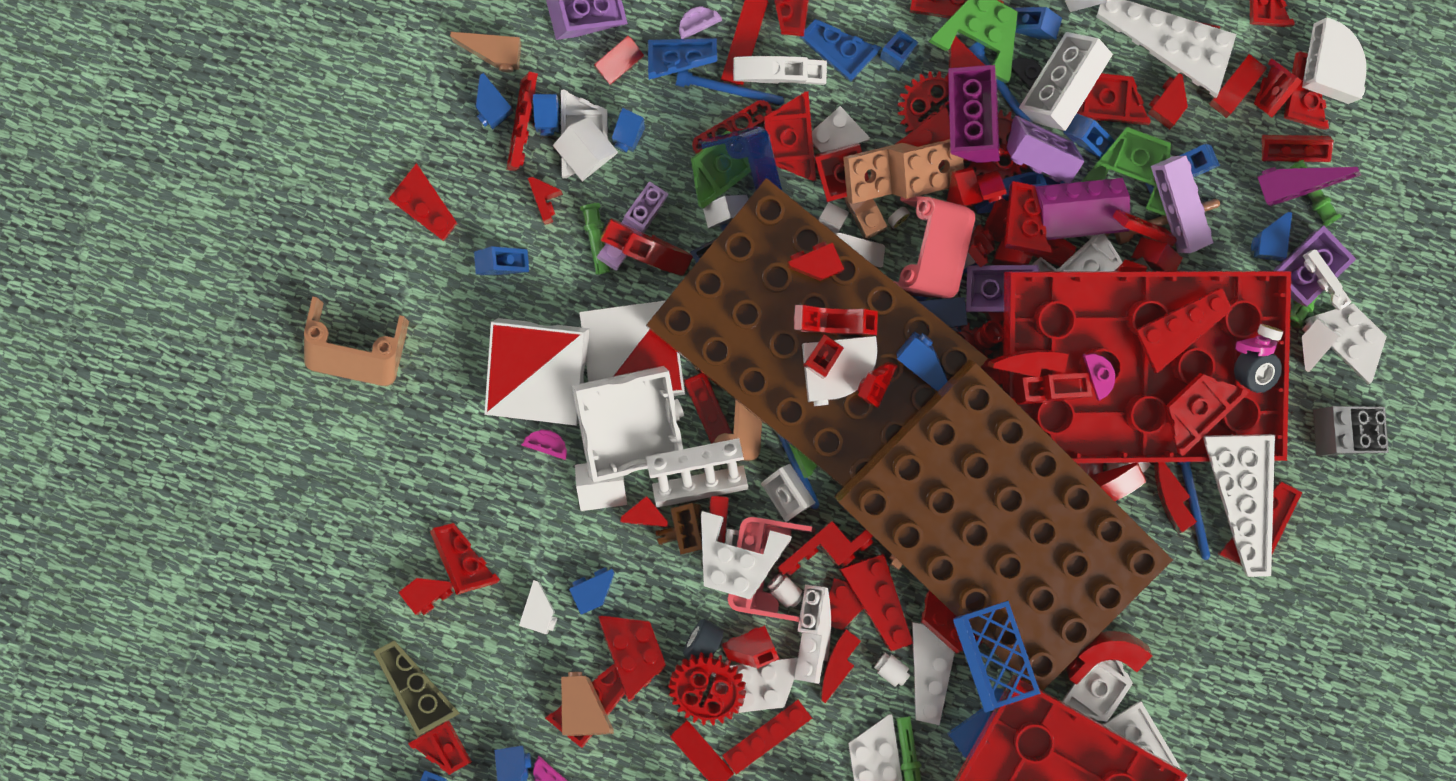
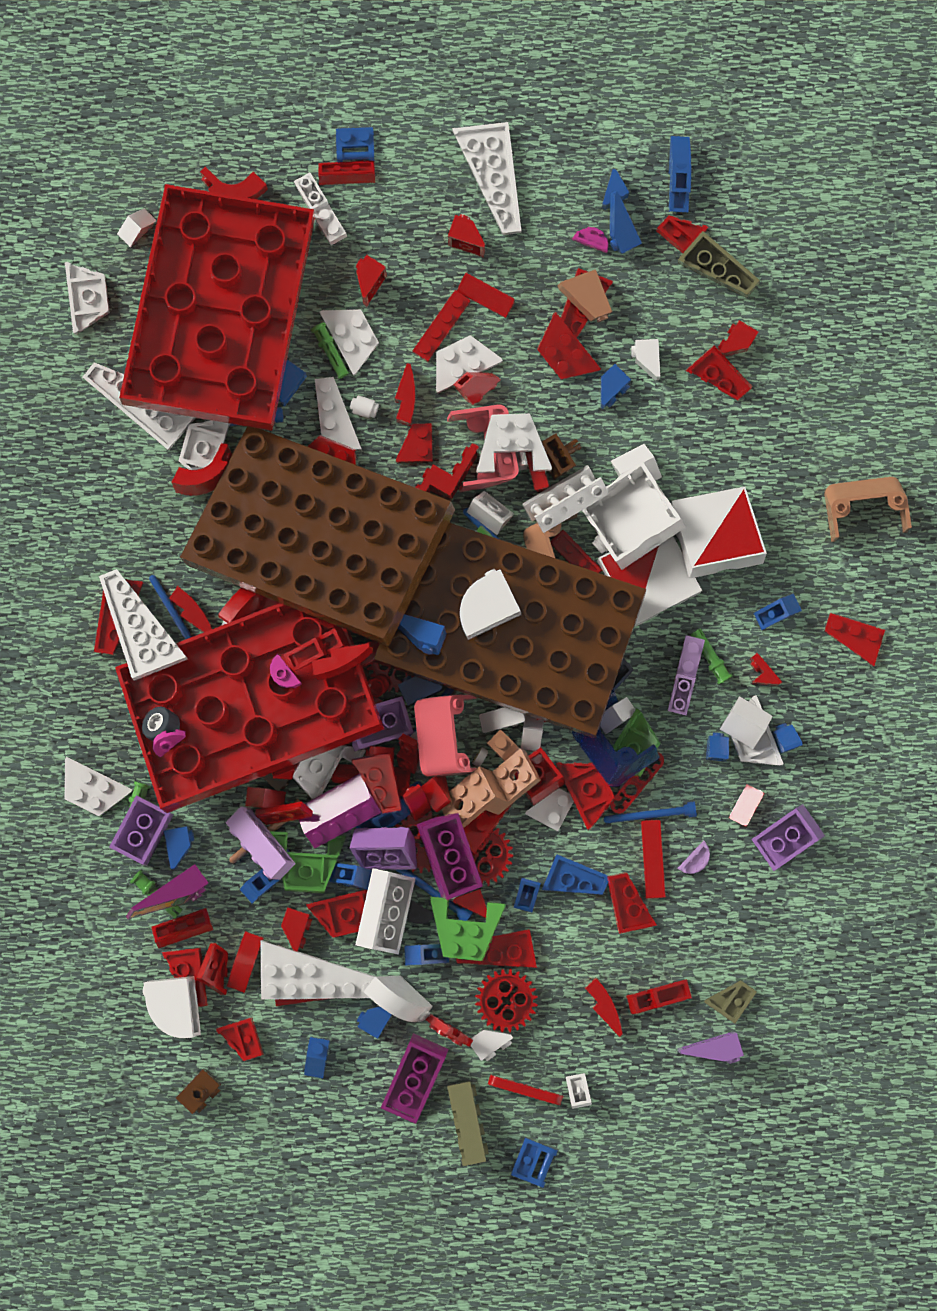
camera: 165 degrees right, 0 degrees up
nougat slope [450,32,521,73] -> none
blue slope [476,73,514,130] -> none
red wing [506,72,538,171] -> none
dark pink plate [522,429,567,460] -> none
red slope [601,218,693,276] -> none
red slope [620,496,668,527] -> none
blue wing [648,38,717,80] -> none
red gear [669,652,746,726] -> none
black wheel [683,619,723,659] -> none
white slope [733,56,827,85] -> none
white brick [767,573,802,608] -> none
red slope [787,241,844,281] -> none
red arch [794,305,878,335] -> none
white slope [794,585,831,684] -> none
red slope [803,334,844,379] -> none
red wing [839,554,913,651] -> none
red wing [858,362,897,408] -> none
blue fence [953,601,1041,713] -> none
red wing [1135,288,1232,373] -> none
red wing [1166,373,1249,456] -> none
white tile [1258,324,1283,341] -> none
white slope [1302,318,1341,372] -> none
white hinge [1303,249,1352,310] -> none
dark grey slope [1313,406,1389,456] -> none

